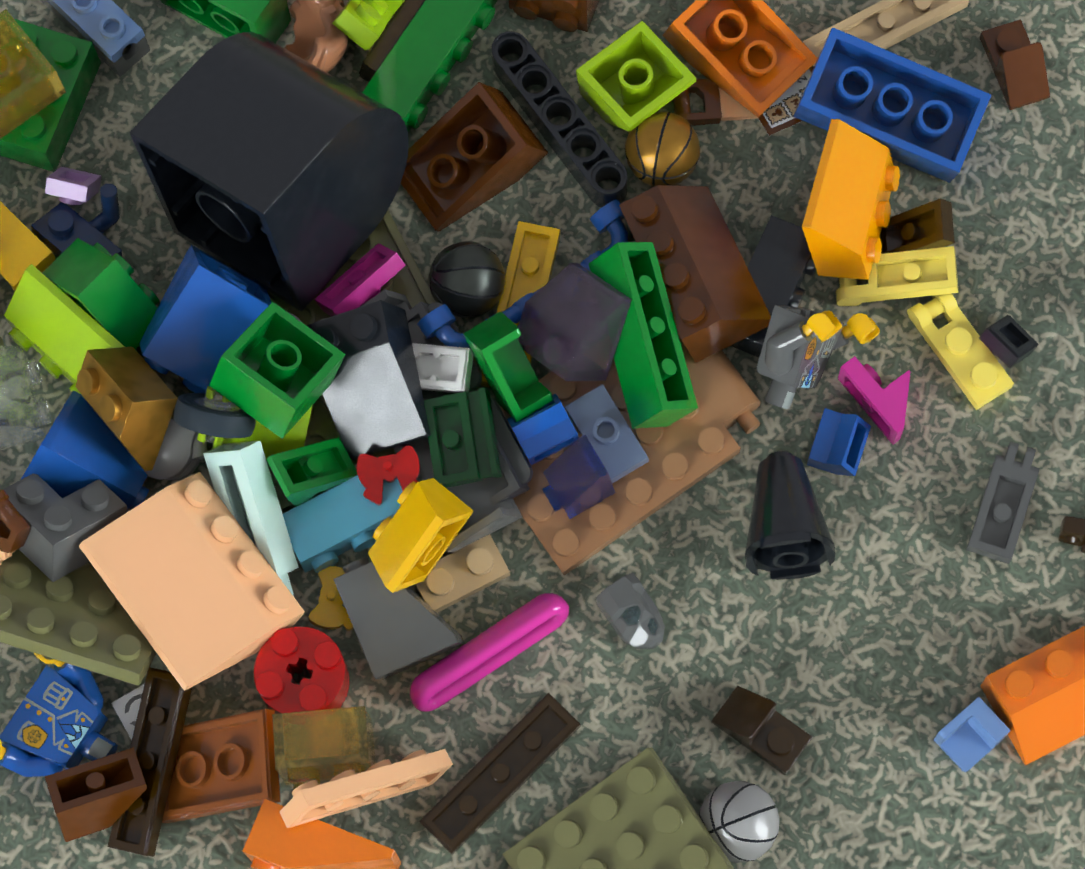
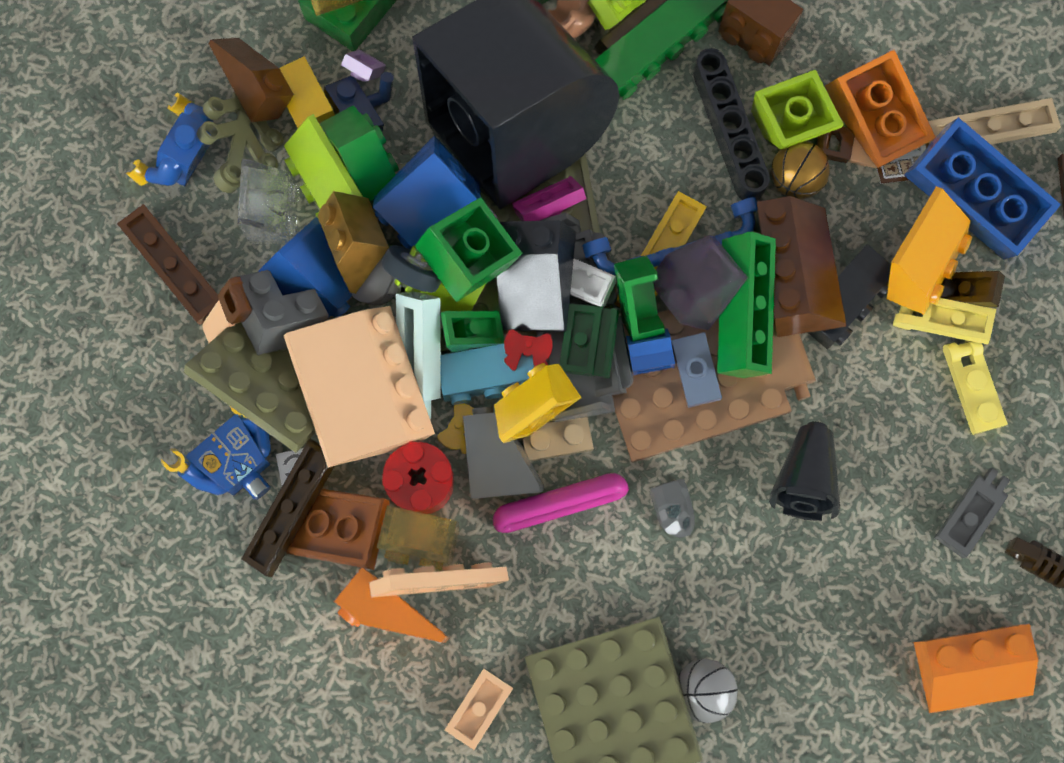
camera: 10 degrees right, 5 degrees up
reddish brown slope [45,747,147,842] -> none
reddish brown slope [401,82,548,232] -> none
dark brown tile [419,693,581,855] -> none
pearl dark grey piece [429,241,505,318] -> none
clear blue slope [542,435,616,519] -> none
dark brown slope [711,686,812,775] -> none
dark grey torso [756,305,880,409] -> none
blue piece [807,408,871,476] -> none
dark pink slope [838,356,911,445] -> none
medium blue panel [934,697,1011,772] -> none
black tile [979,315,1039,368] -> none

